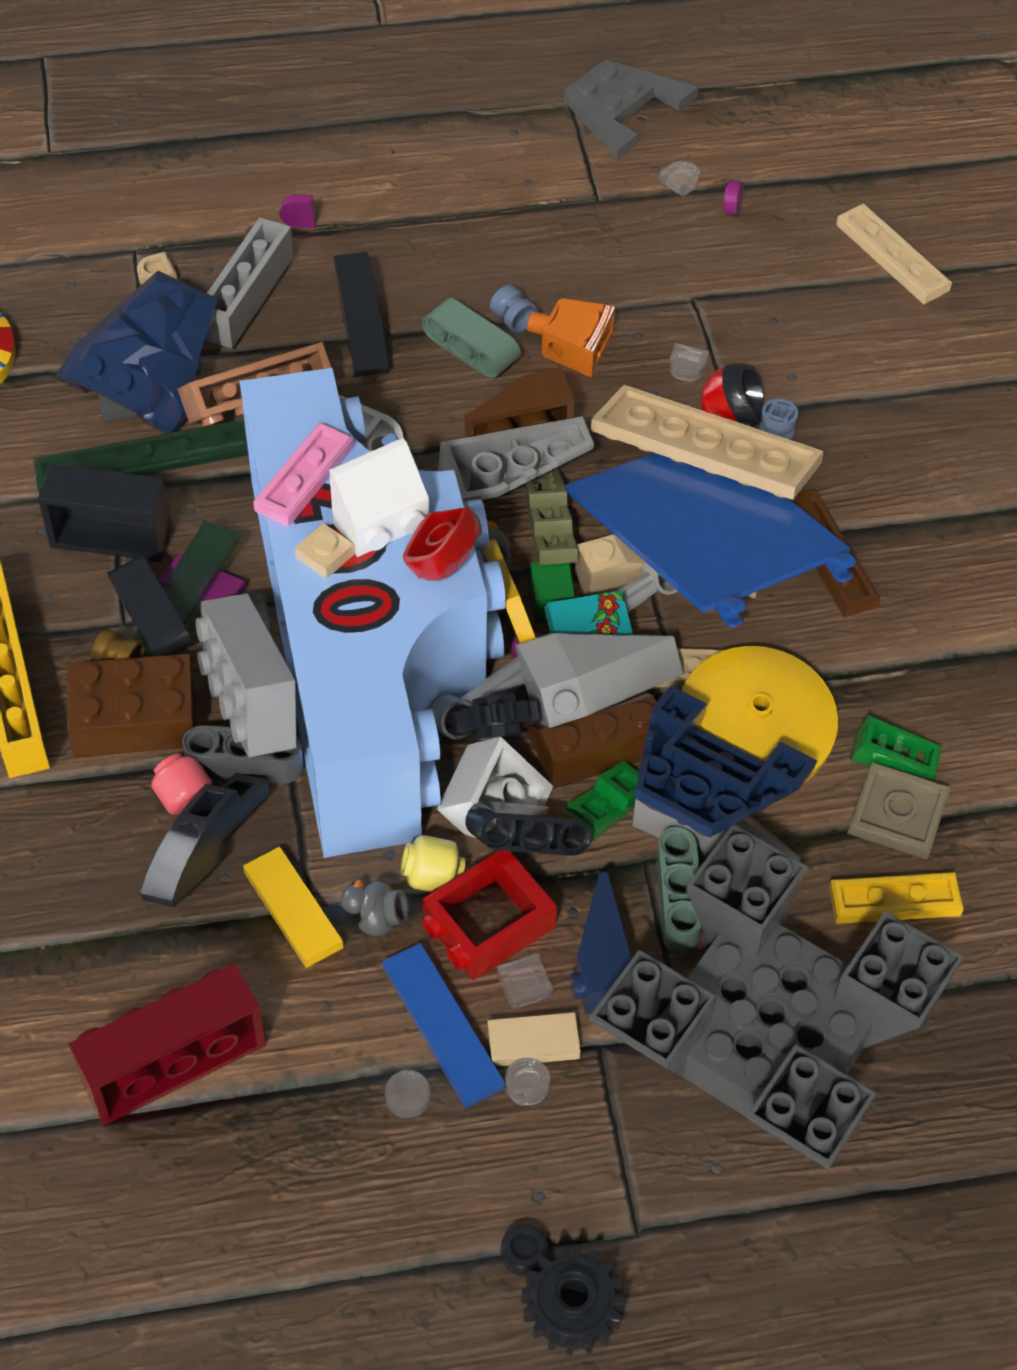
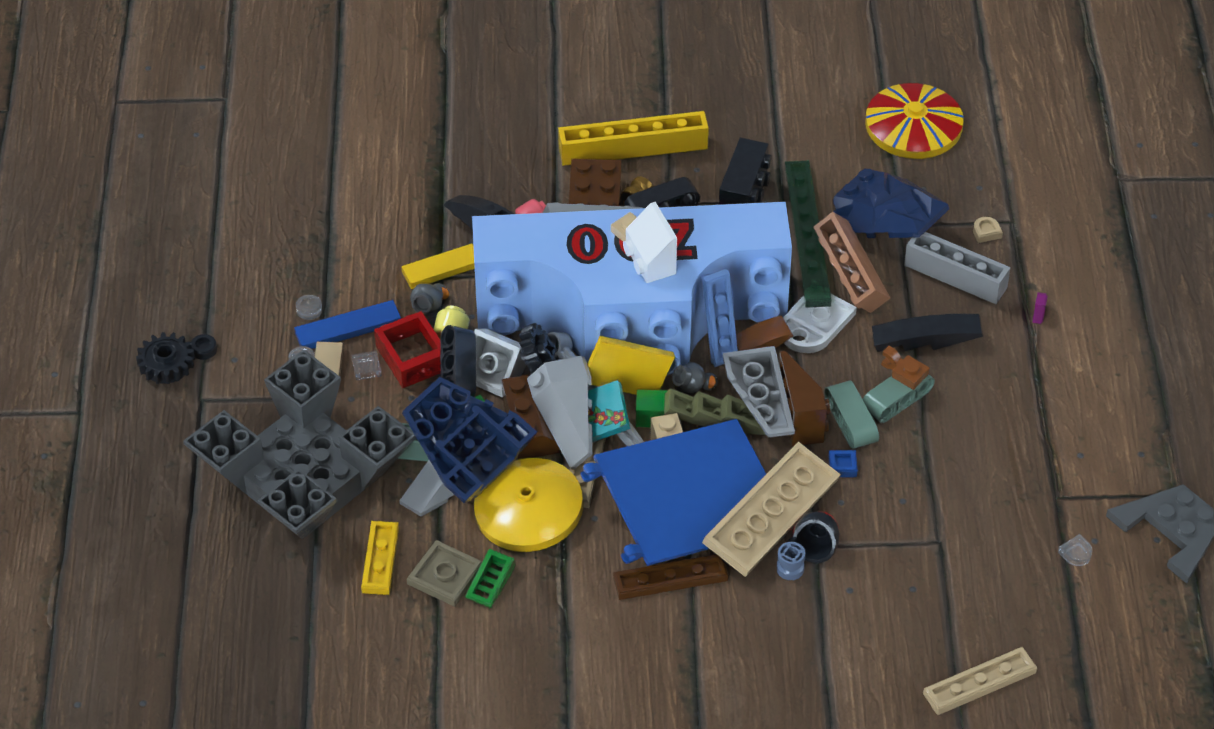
camera: 100 degrees right, 5 degrees down
dark red brick [68,963,266,1126] -> none
bright pink tile [253,422,354,527] -> none
red piece [402,507,482,581] -> none
sand blue wheel [490,284,538,334] -> none
orange torso [527,298,616,377] -> none
dark blue slope [570,872,632,1014] -> none
clear tile [669,343,710,381] -> none
magenta tile [723,180,744,215] -> none
none -> sand green beam [824,380,879,449]
none -> blue tile [828,450,858,477]
none -> dark orange plate [881,346,930,390]

